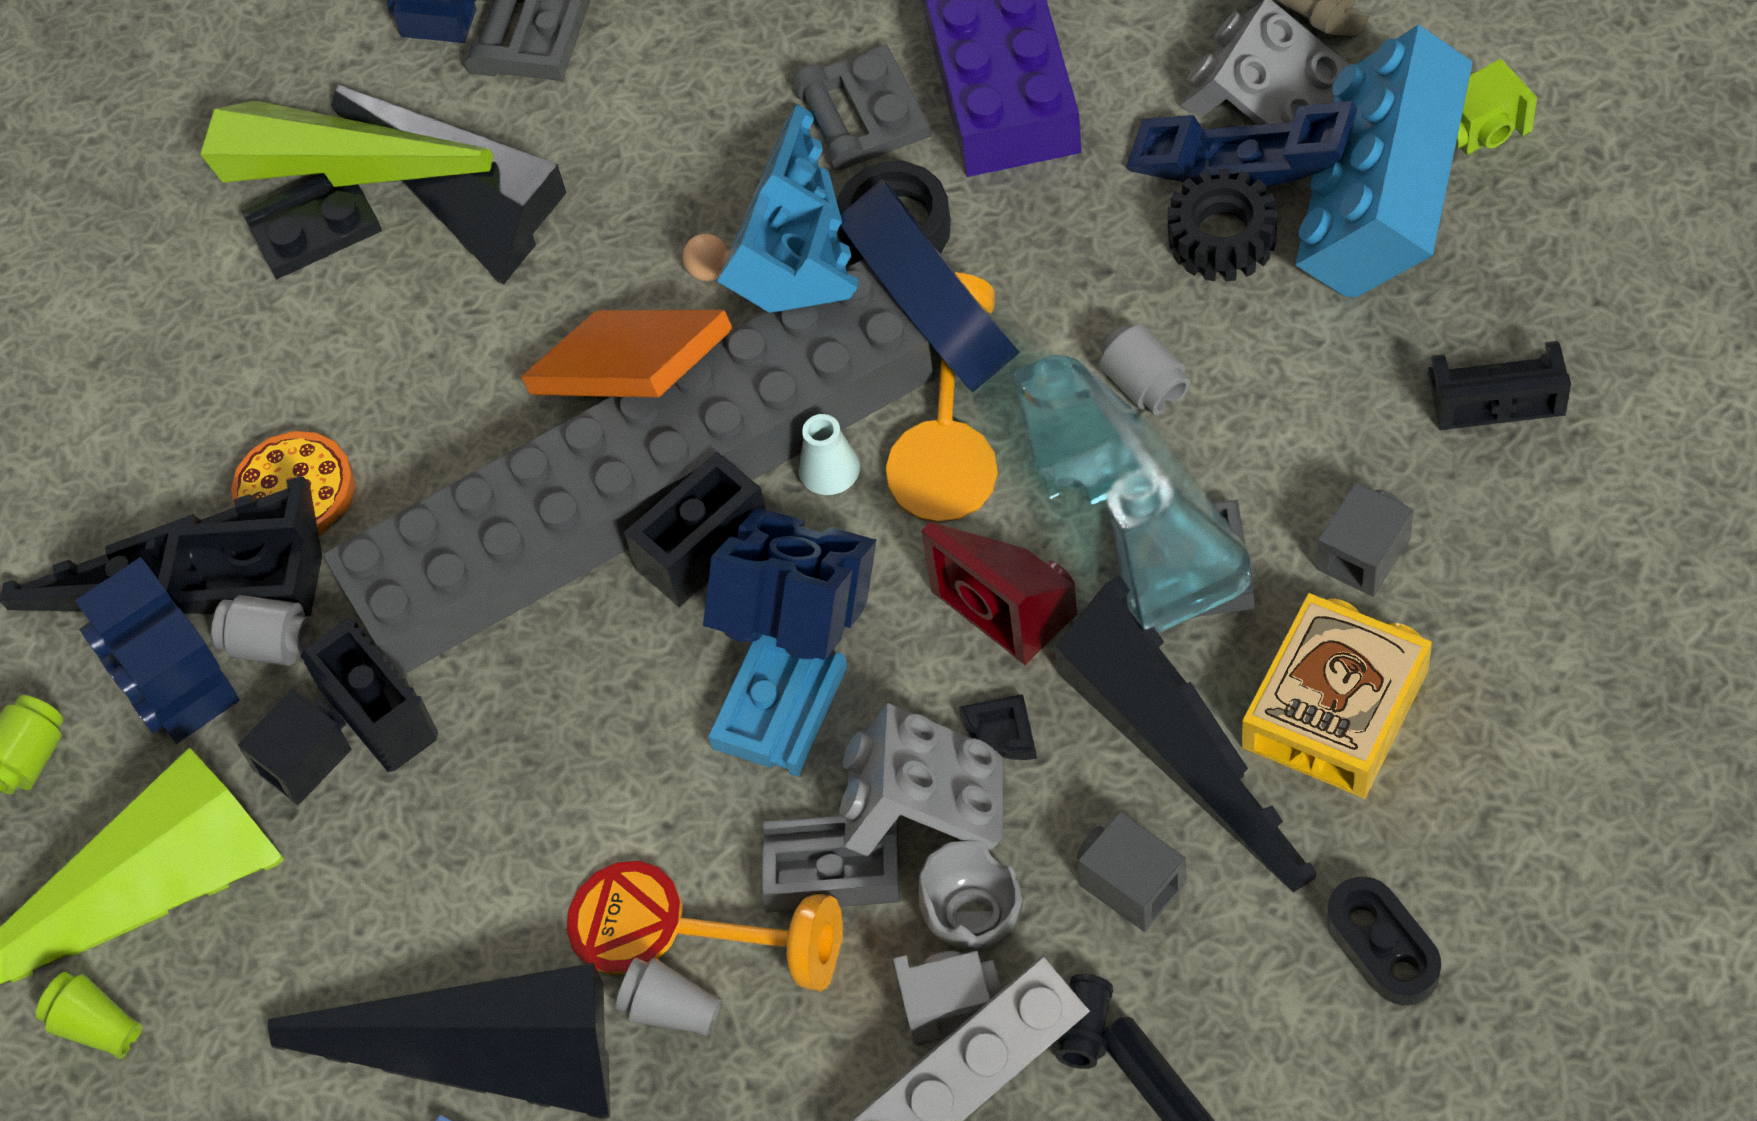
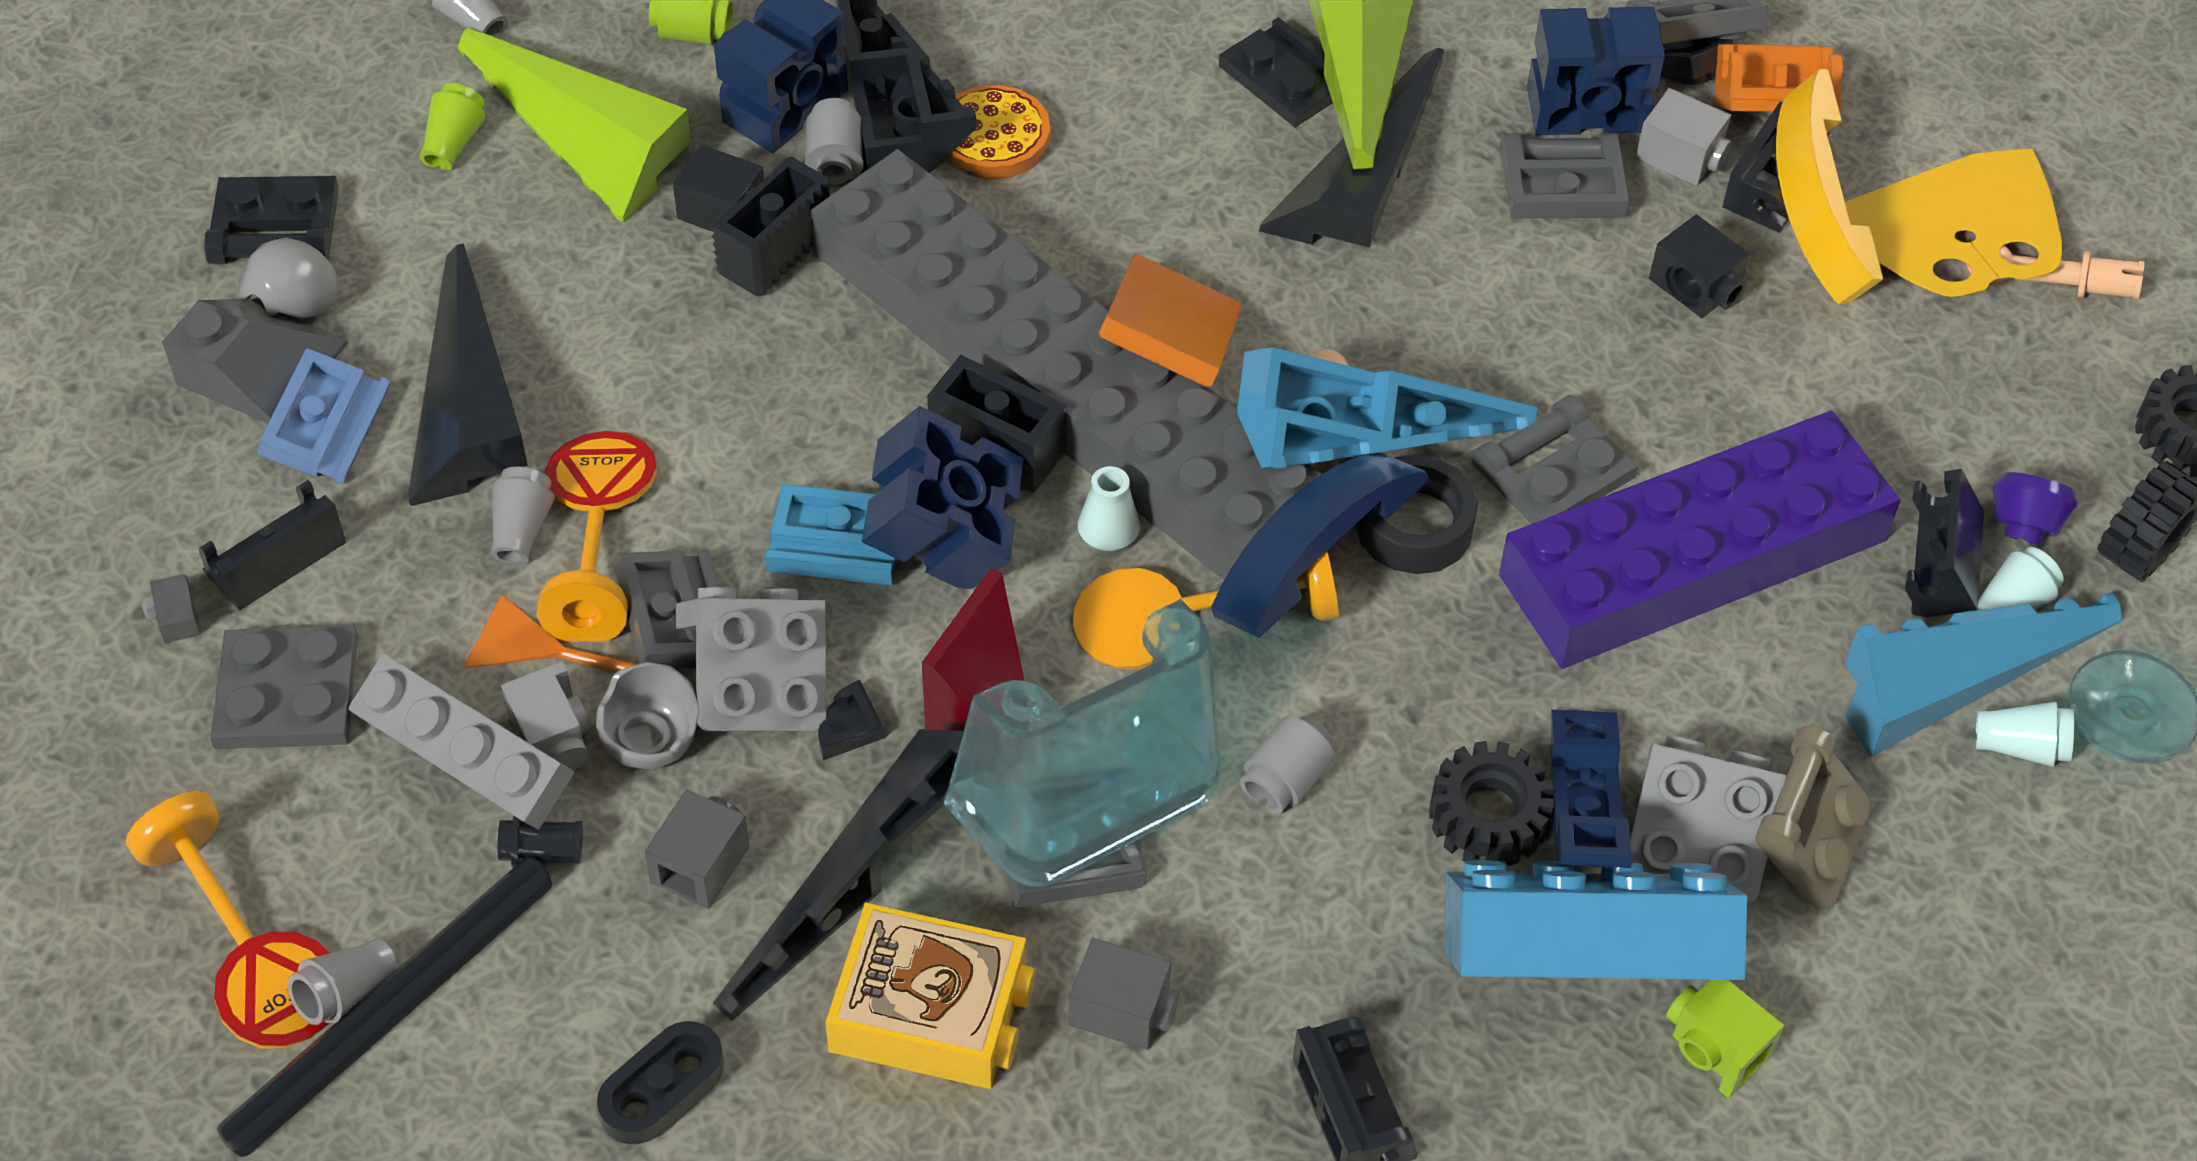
camera: 65 degrees right, 5 degrees down
none -> orange piece [462,594,636,672]

